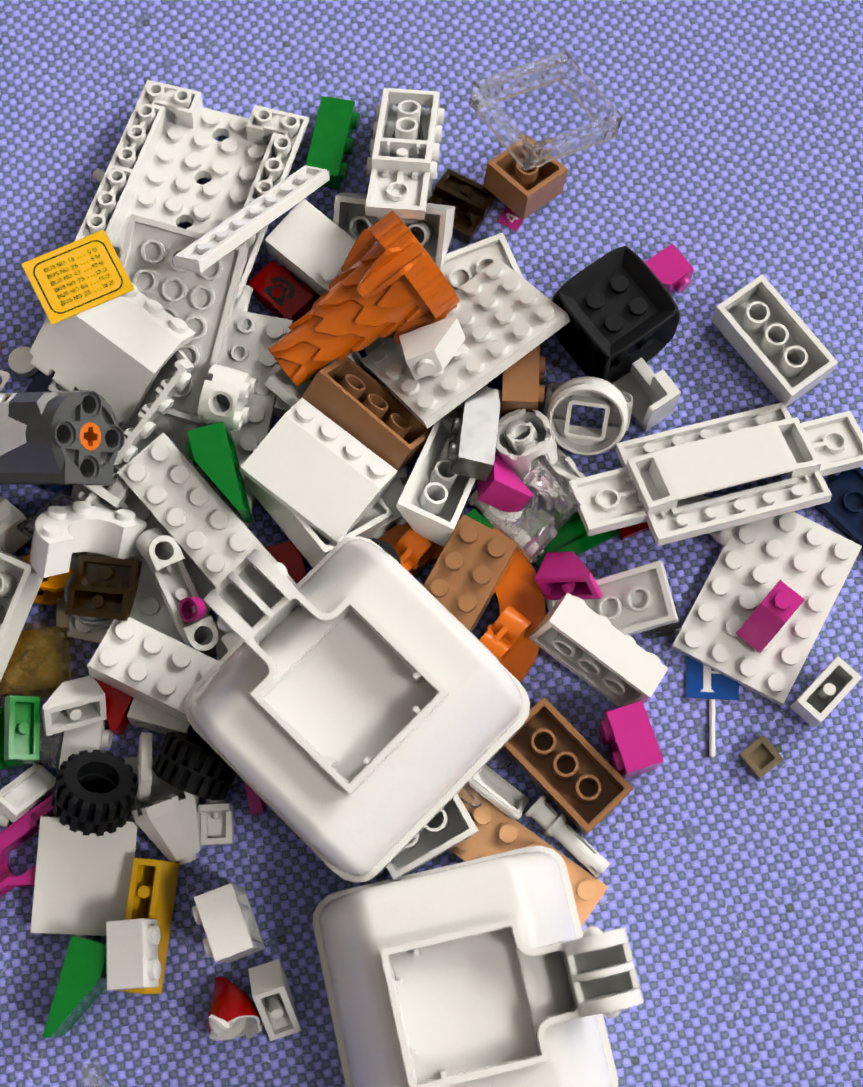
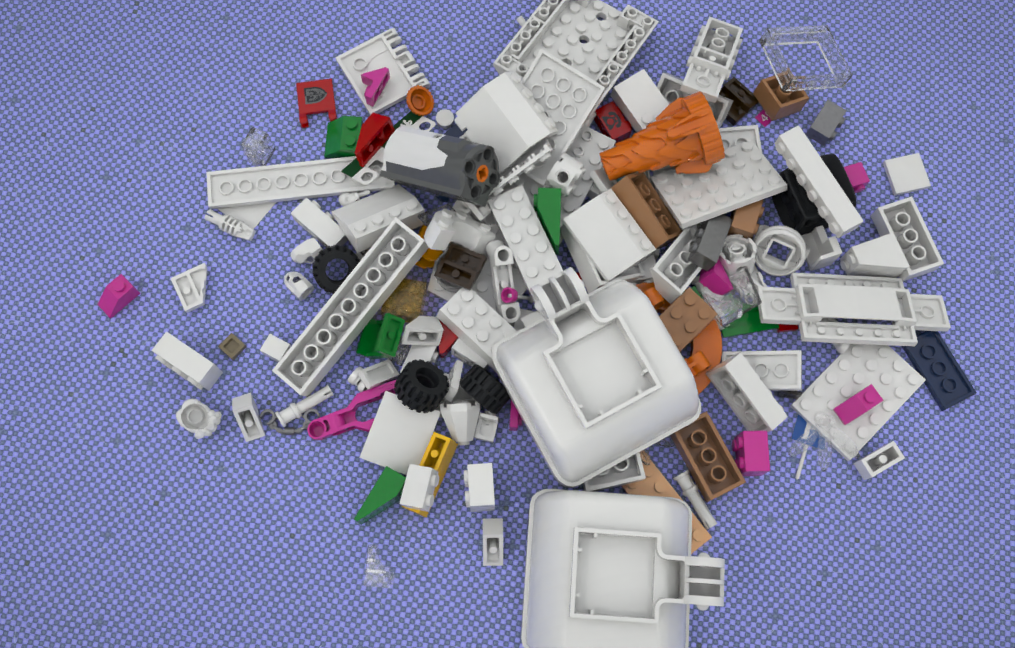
camera: 10 degrees right, 0 degrees up
yellow sticker [21,230,135,325] -> none
dark tan tile [56,598,70,634] -> none
white tile [173,165,330,273] -> none
hat [207,976,264,1041] -> none
green brick [306,96,360,190] -> none
white slope [399,314,466,380] -> none
white tile [469,765,529,820] -> none
dark pink slope [535,551,602,600] -> none
dark tan tile [738,735,784,780] -> none
none -> white brick [774,125,863,238]
none -> clear plant [788,413,860,471]
none -> flat silver brick [805,100,847,146]
none -> white slope [840,232,910,278]
none -> white tile [883,153,931,196]

